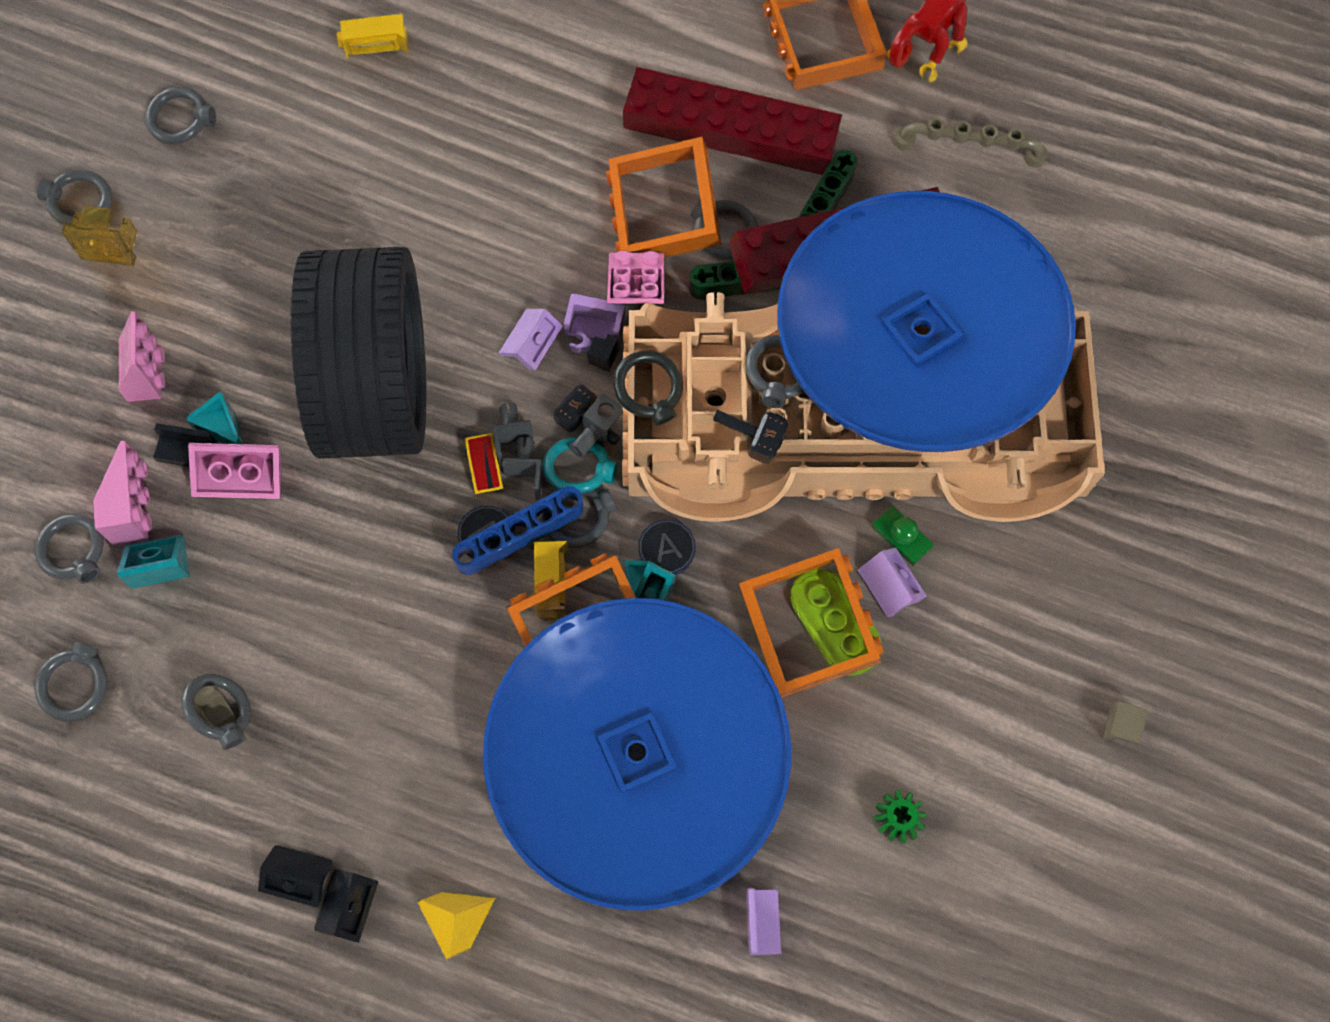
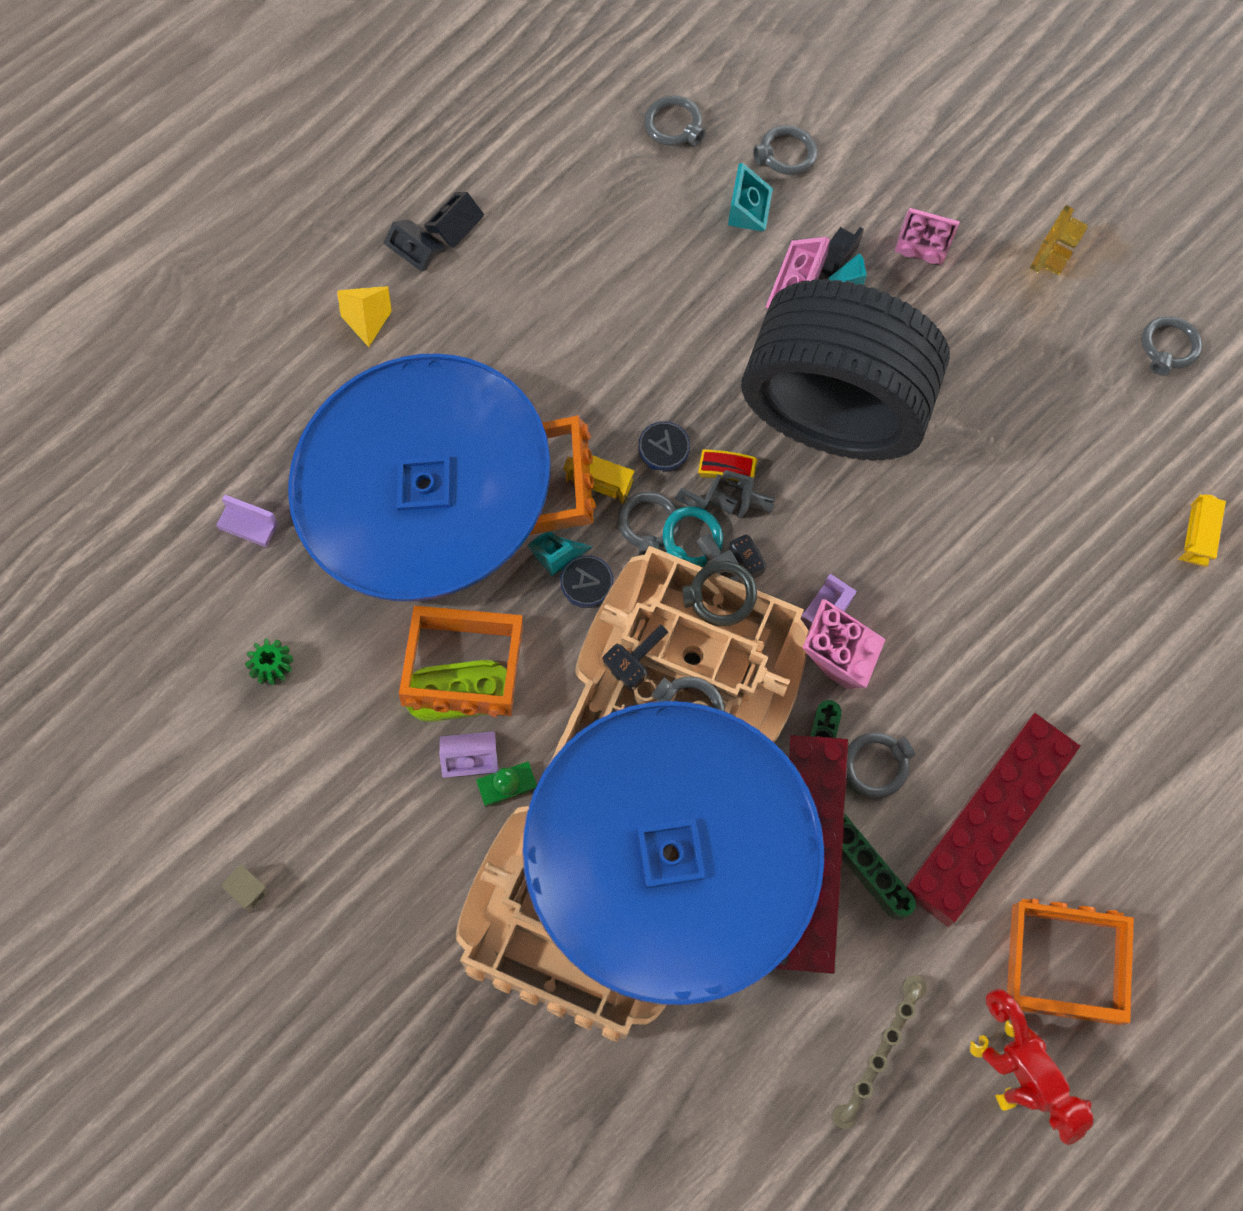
camera: 110 degrees right, 0 degrees up
dark grey piece [37,170,112,228] -> none
bright pink slope [93,441,152,547] -> none
dark grey piece [181,674,251,750] -> none
dark tan panel [194,685,237,728] -> none
blue beam [452,486,584,575] -> none
lavender panel [499,309,563,370] -> none
black piece [570,331,620,372] -> none
orange window [606,137,722,258] -> none

